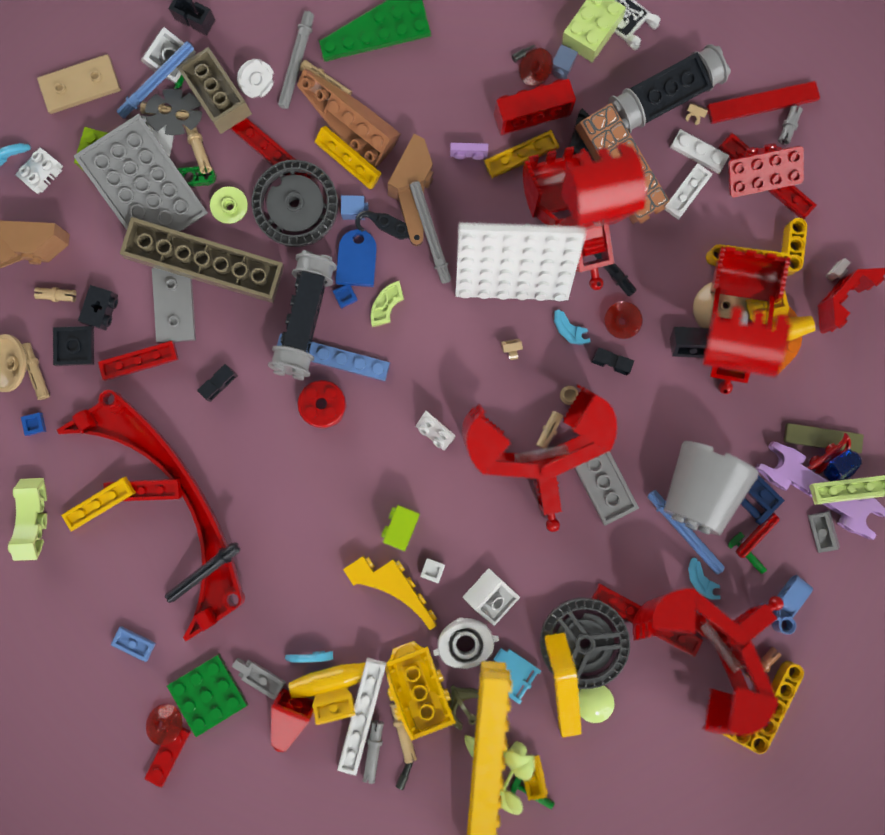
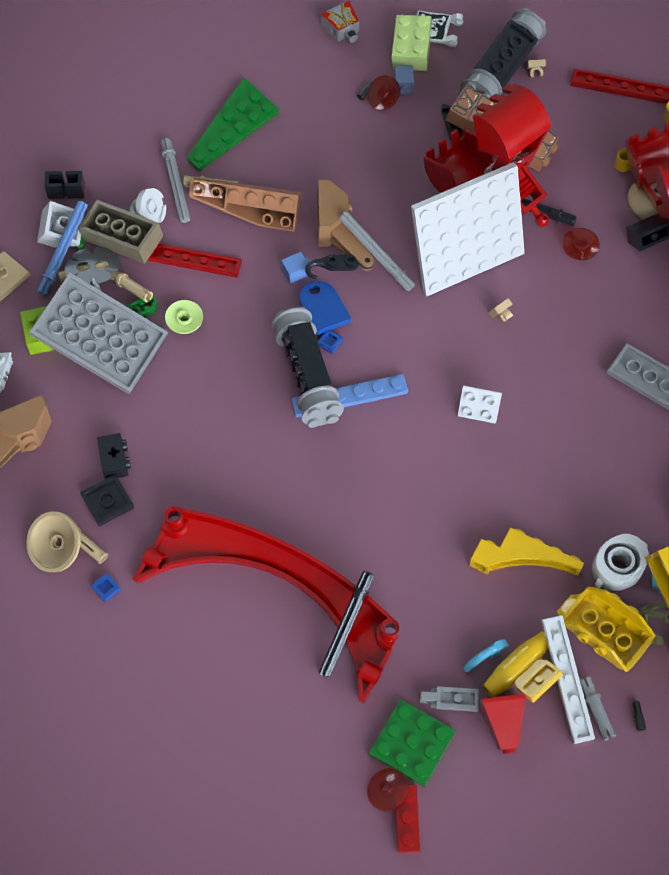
camera: 25 degrees left, 20 degrees down
yellowish green brick [8,478,47,561] -> none
tan pin [34,287,77,302] -> none
yellow tile [61,476,136,531] -> none
red plate [98,341,179,381] -> none
red plate [103,479,182,501] -> none
medium blue plate [111,626,156,662] -> none
dark tan brick [120,217,284,303] -> none
light grey plate [152,268,196,344] -> none
black piece [197,364,238,402] -> none
dark grey piece [252,160,339,247] -> none
red plate [297,380,347,429] -> none
yellow plate [314,126,382,189] -> none
yellowish green tile [371,281,404,327] -> none
lime brick [381,505,420,551] -> none
tan pin [390,702,417,763] -> none
white plate [420,558,445,583] -> none
lavender plate [450,143,488,160] -> none
red piece [462,384,617,532] -> none
white slope [463,568,520,626] -> none
yellow tile [484,130,559,178] -> none
red brick [494,79,576,136] -> none
tan pin [536,411,563,449] -> none
medium azure piece [554,310,591,345] -> none
tan plate [560,386,578,405] -> none
black piece [591,347,634,376] -> none
white plate [664,163,712,220] -> none
white plate [670,129,729,174] -> none
red tile [707,81,820,124] -> none
bracket [728,143,804,197] -> none
light grey pin [778,106,803,145] -> none

